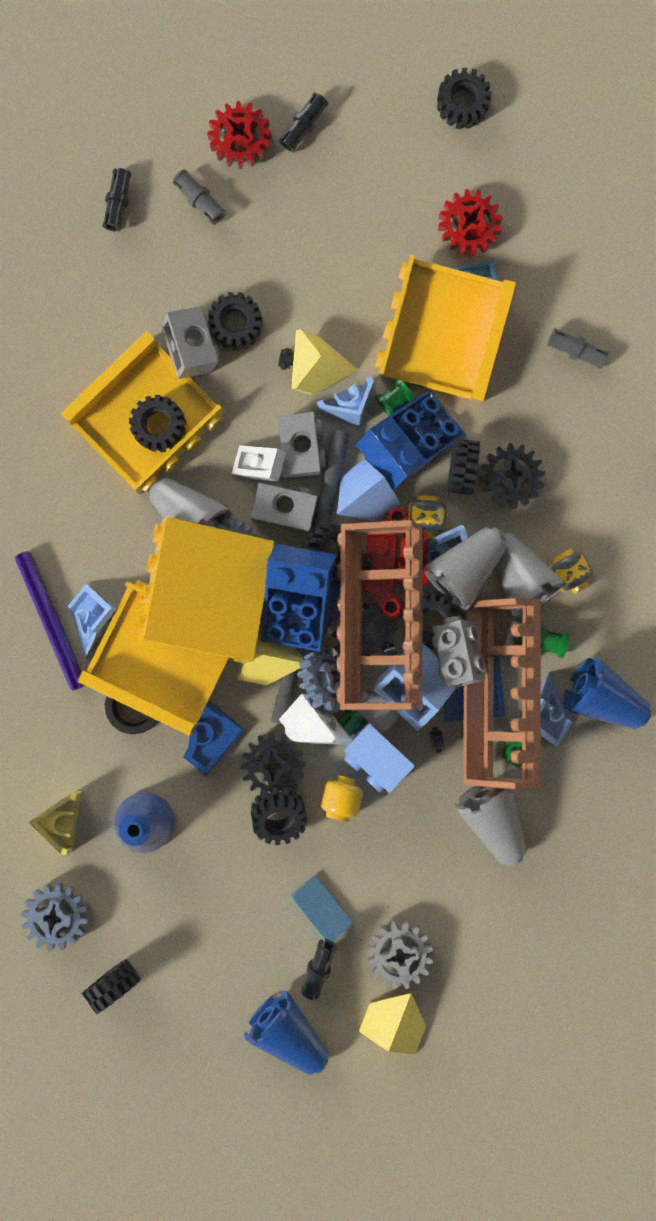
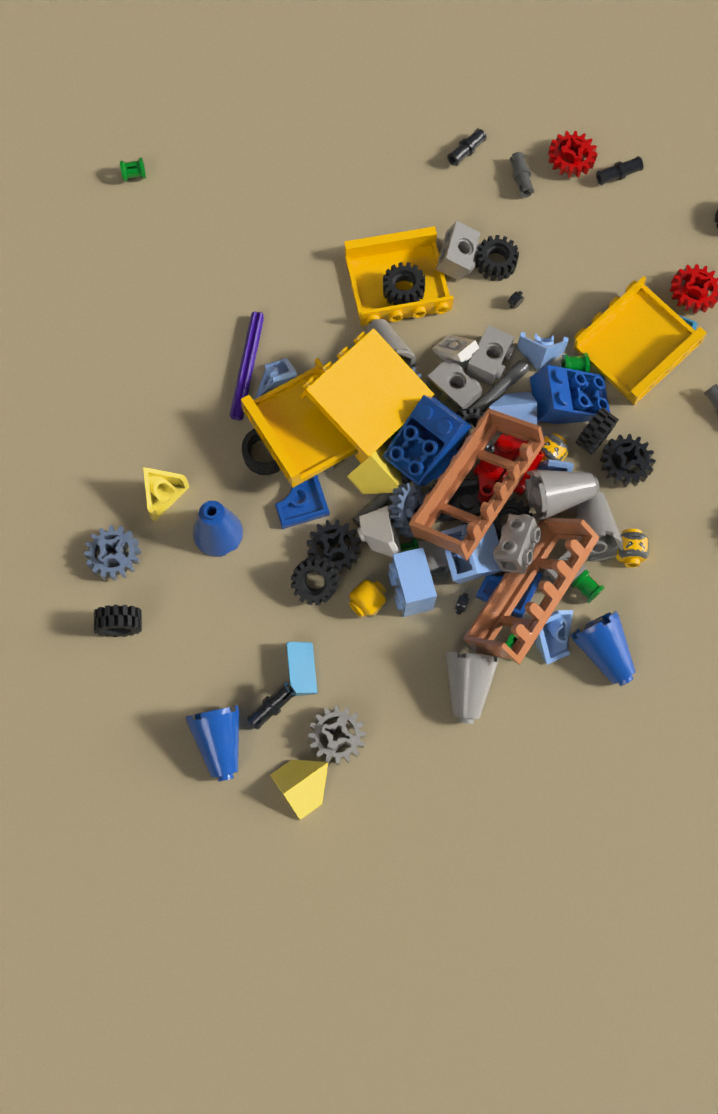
camera: 30 degrees right, 15 degrees down
light yellow slope [291,329,358,395] -> none

